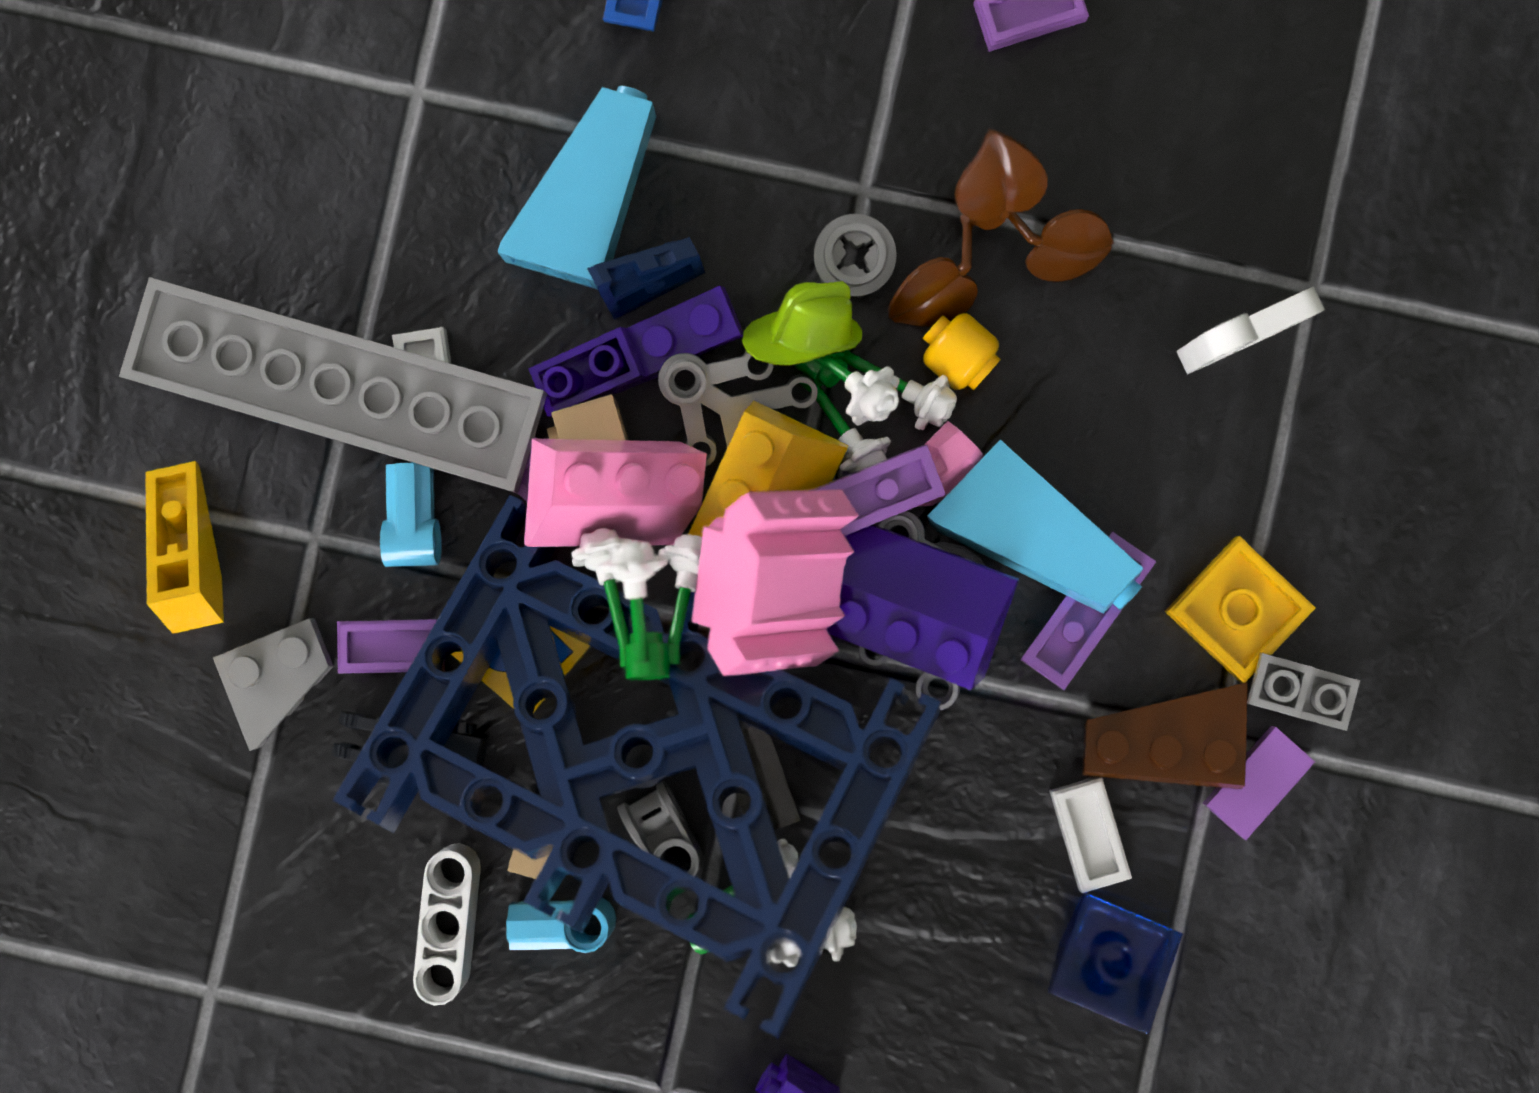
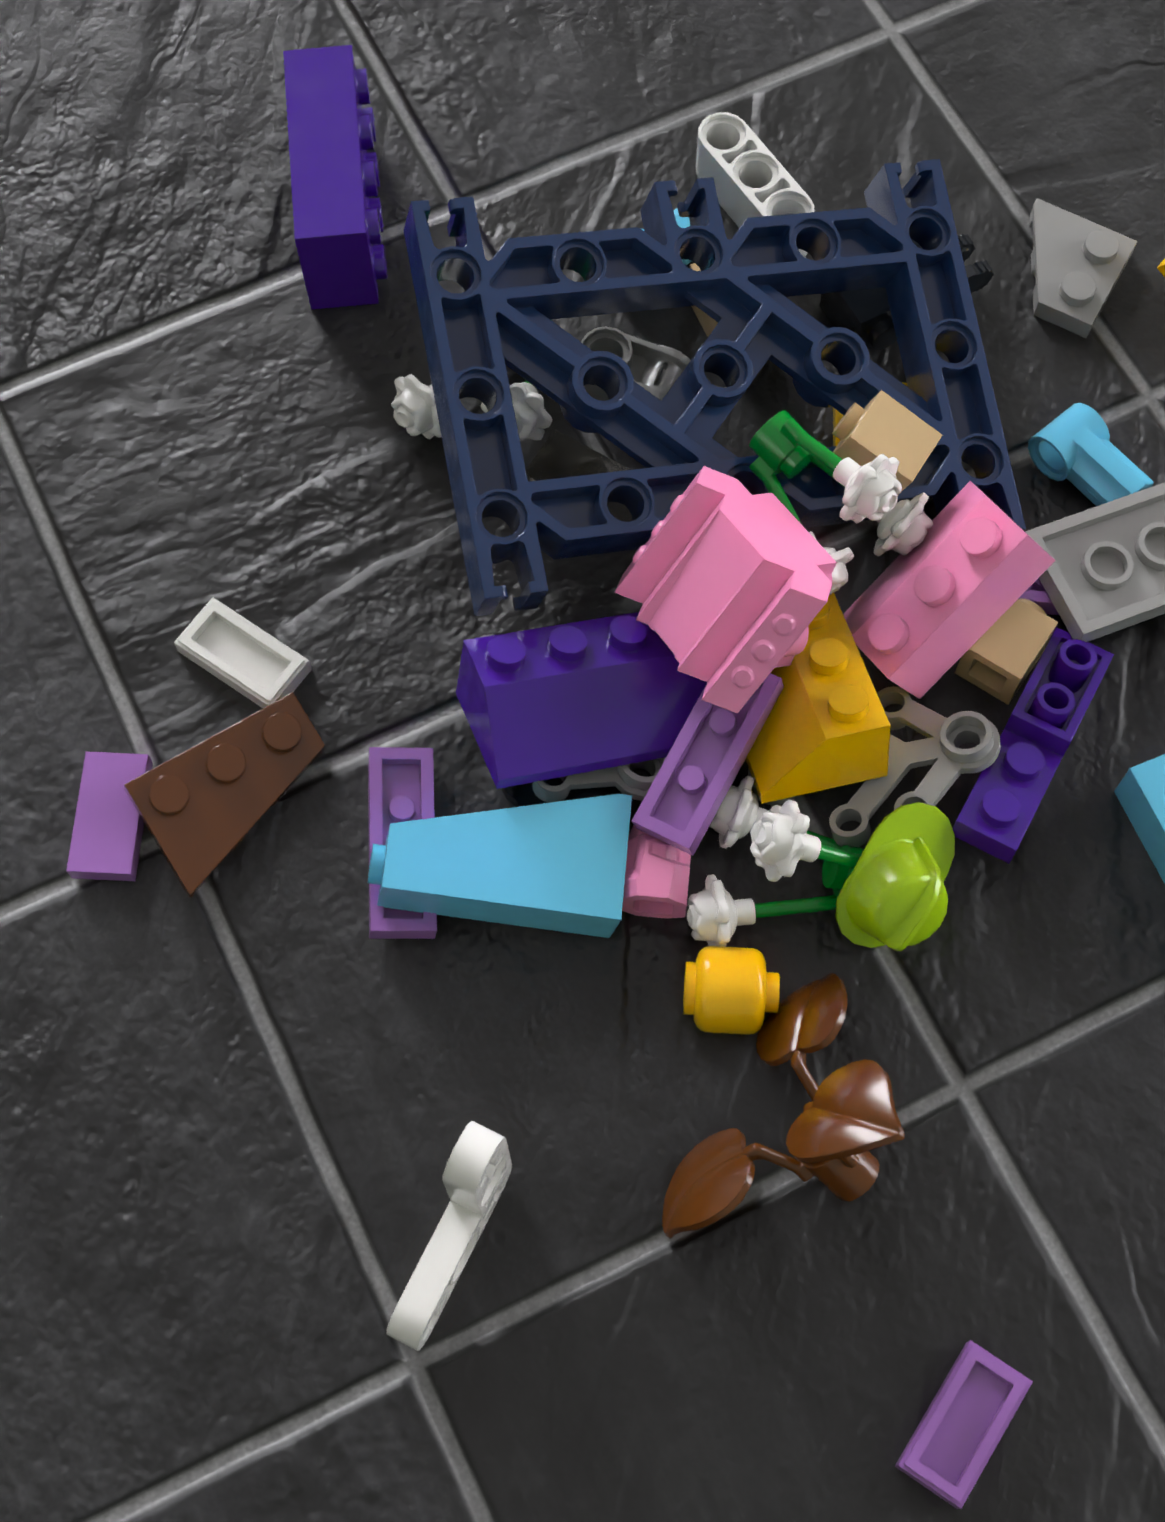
camera: 135 degrees right, 20 degrees down
medium lavender tile [337,619,445,674] -> none
dark blue wing [587,237,705,320] -> none
light grey gear [814,214,897,298] -> none
clear blue slope [1048,893,1183,1035] -> none
yellow tile [1165,536,1316,683] -> none
light grey slope [1247,653,1360,731] -> none
none -> tan brick [832,390,943,495]

